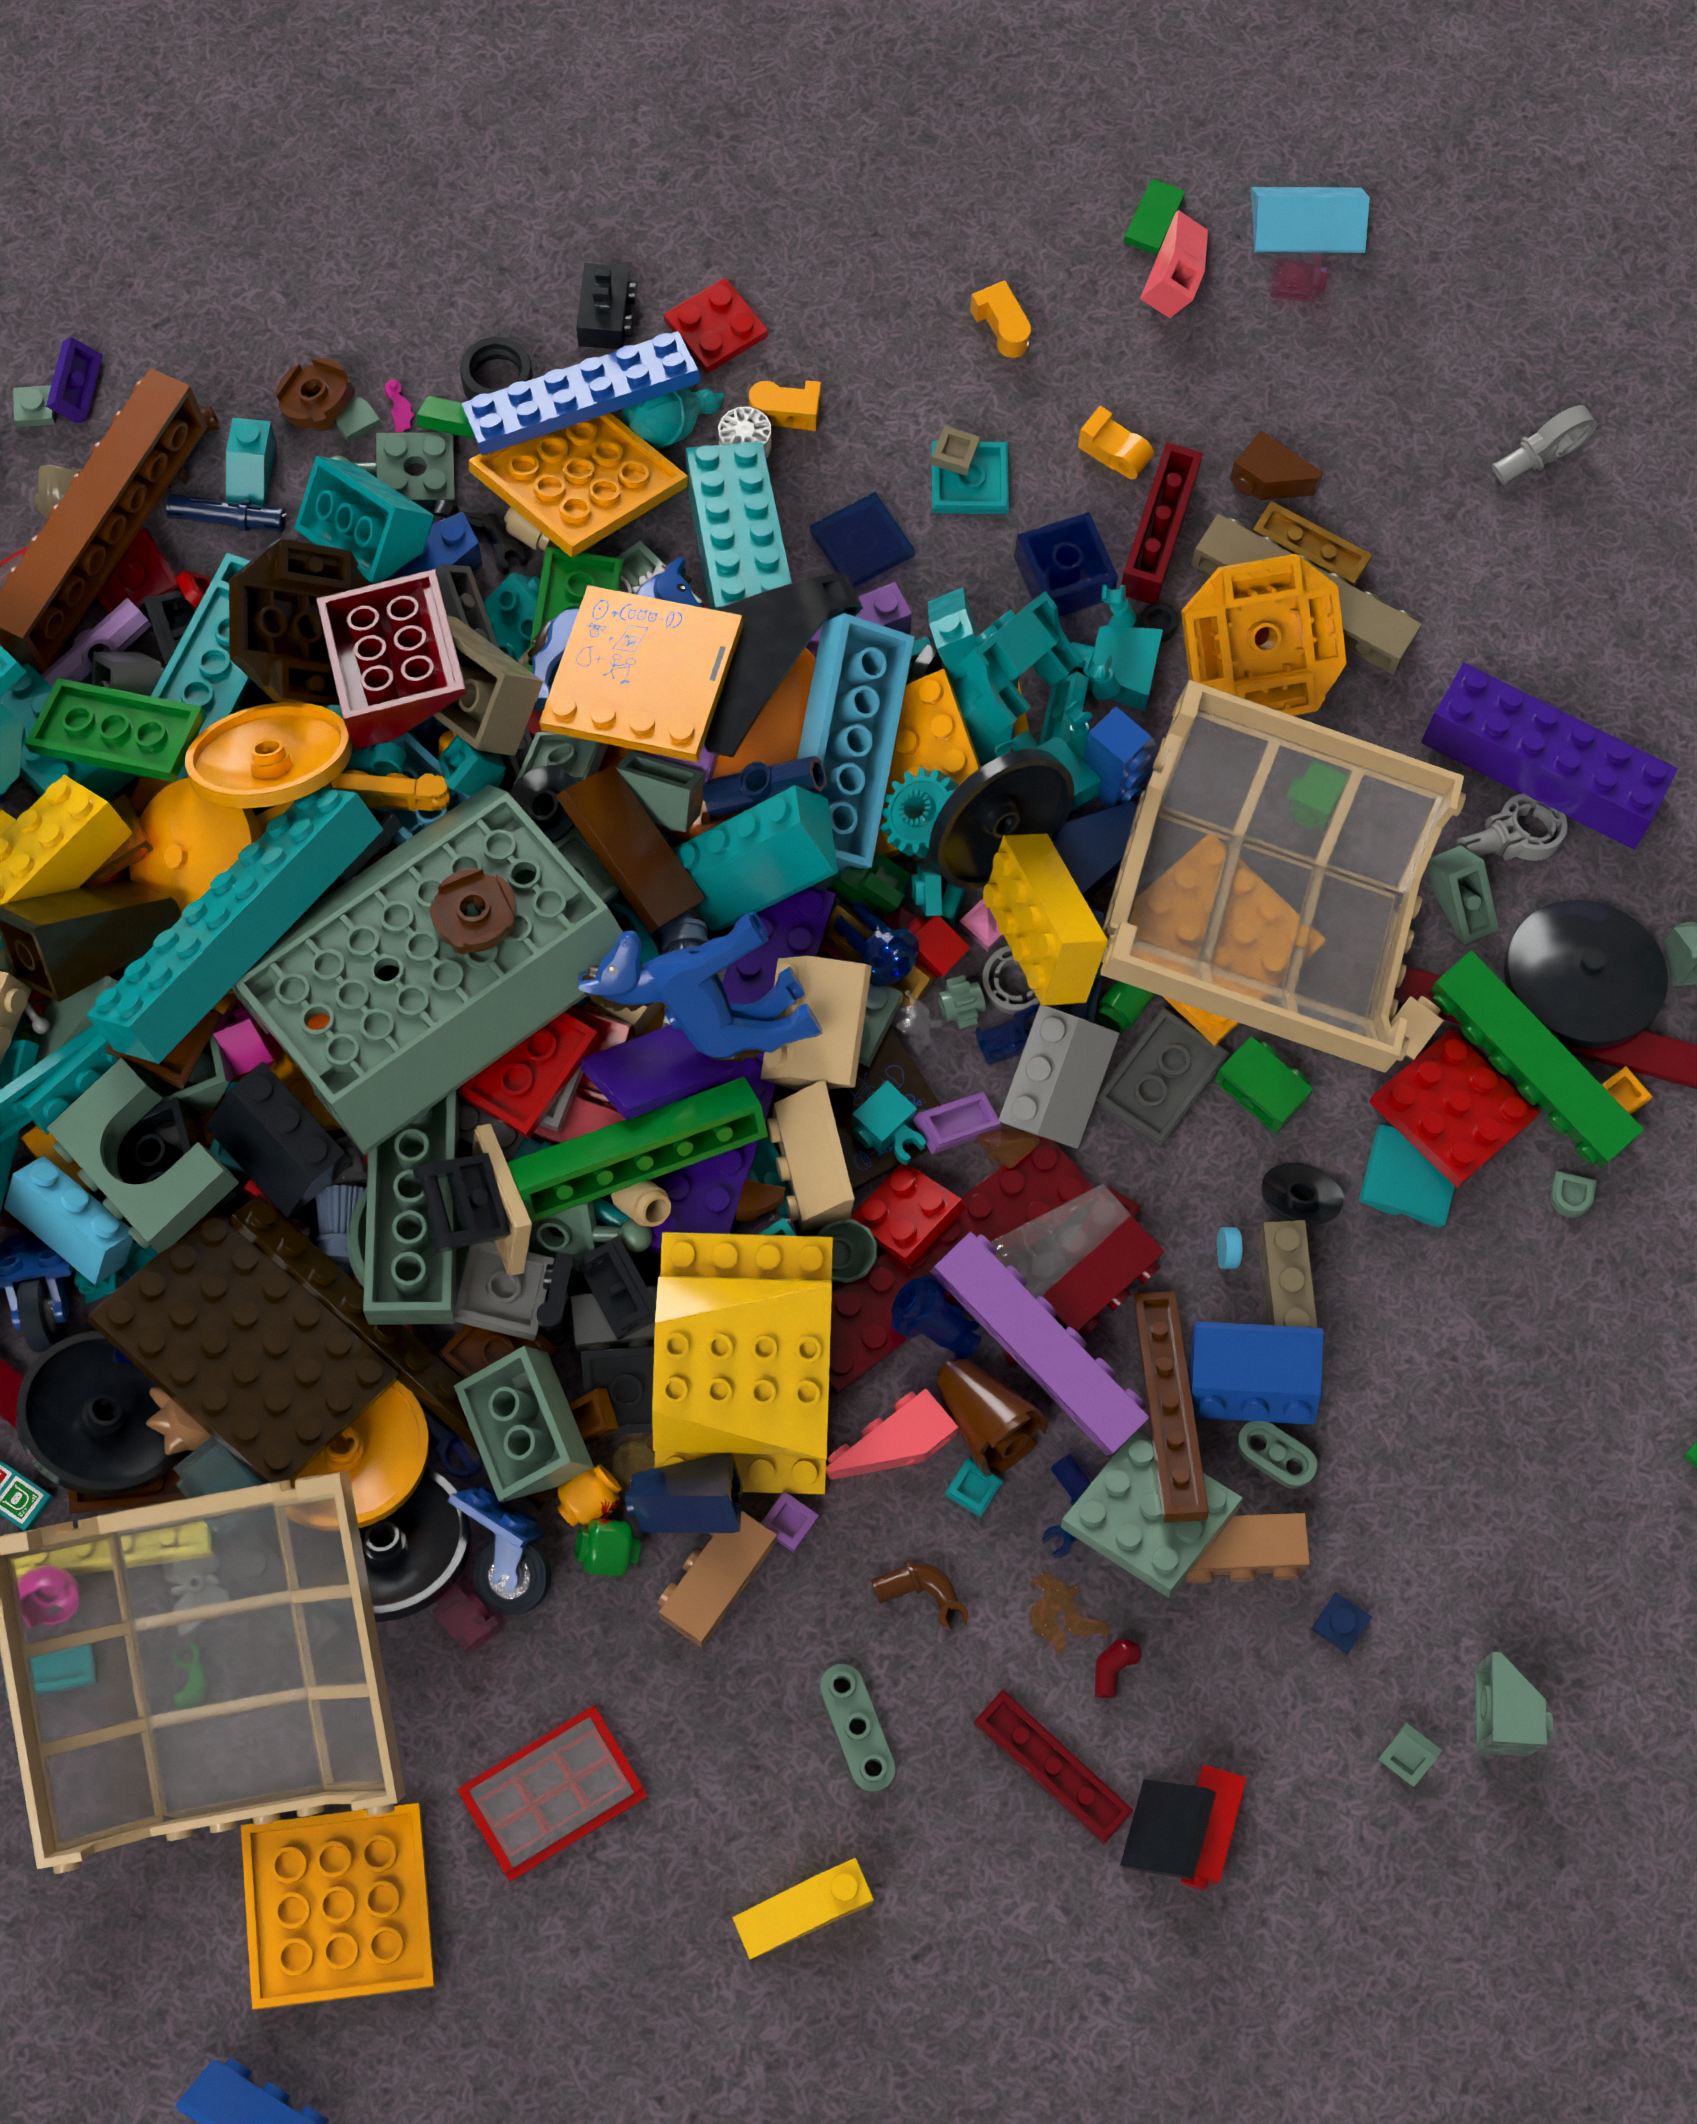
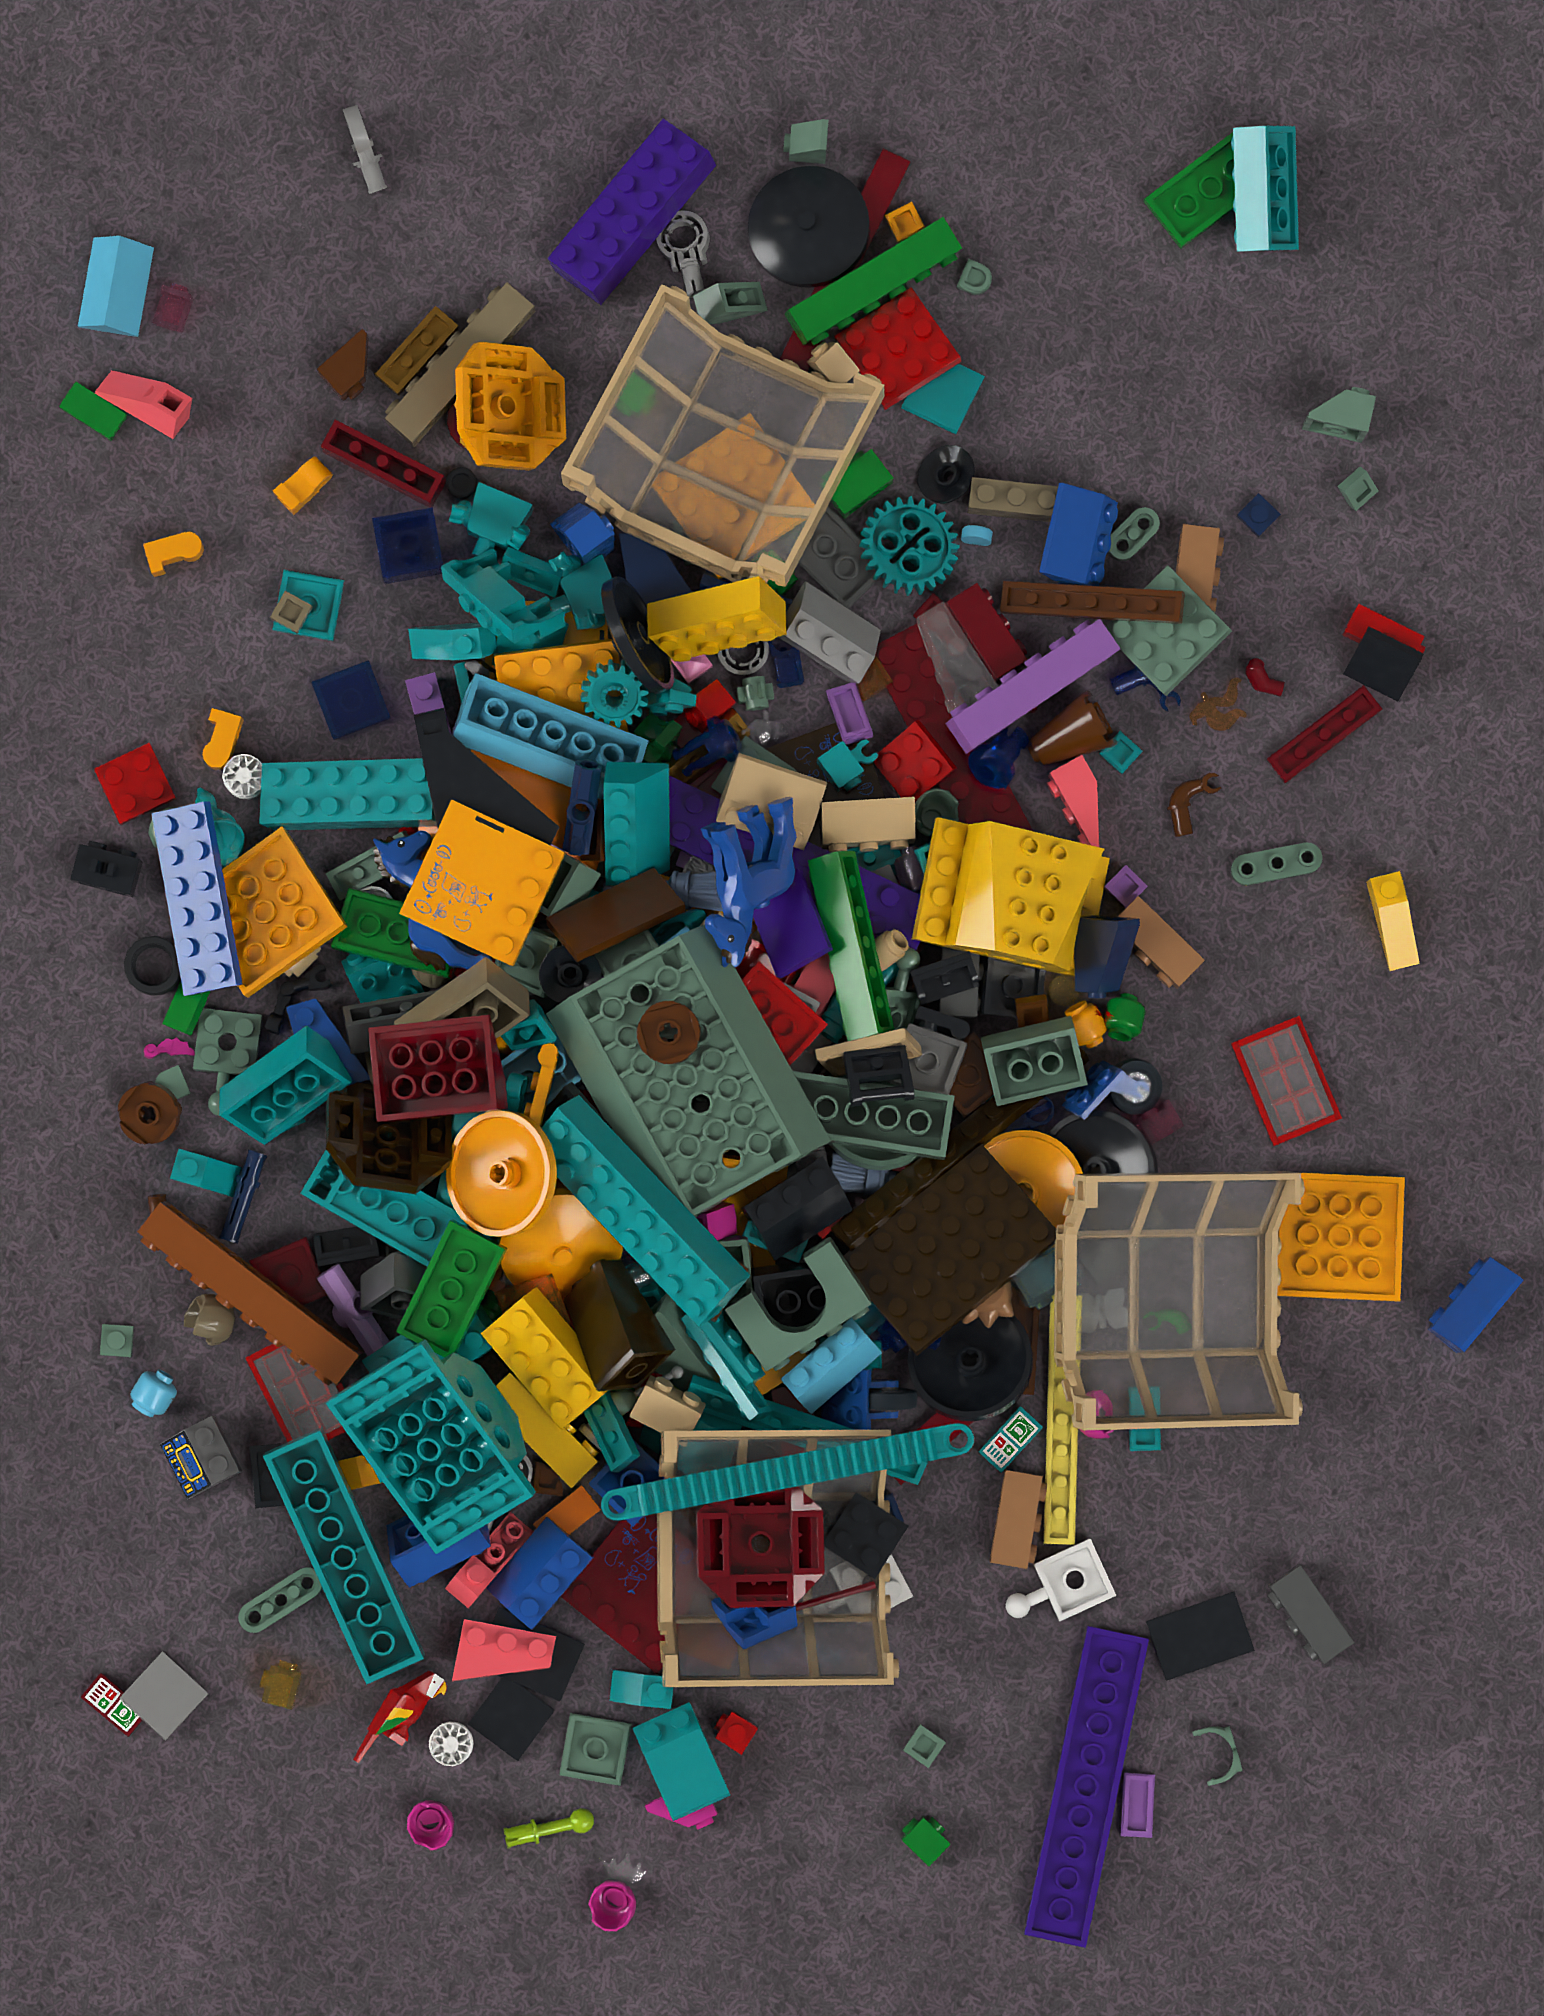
camera: 80 degrees left, 15 degrees up
dark purple plate [46,337,103,423] -> none
red tile [175,571,211,609] -> none
reddish brown tile [736,1181,786,1221] -> none
none -> teal gear [859,496,960,596]

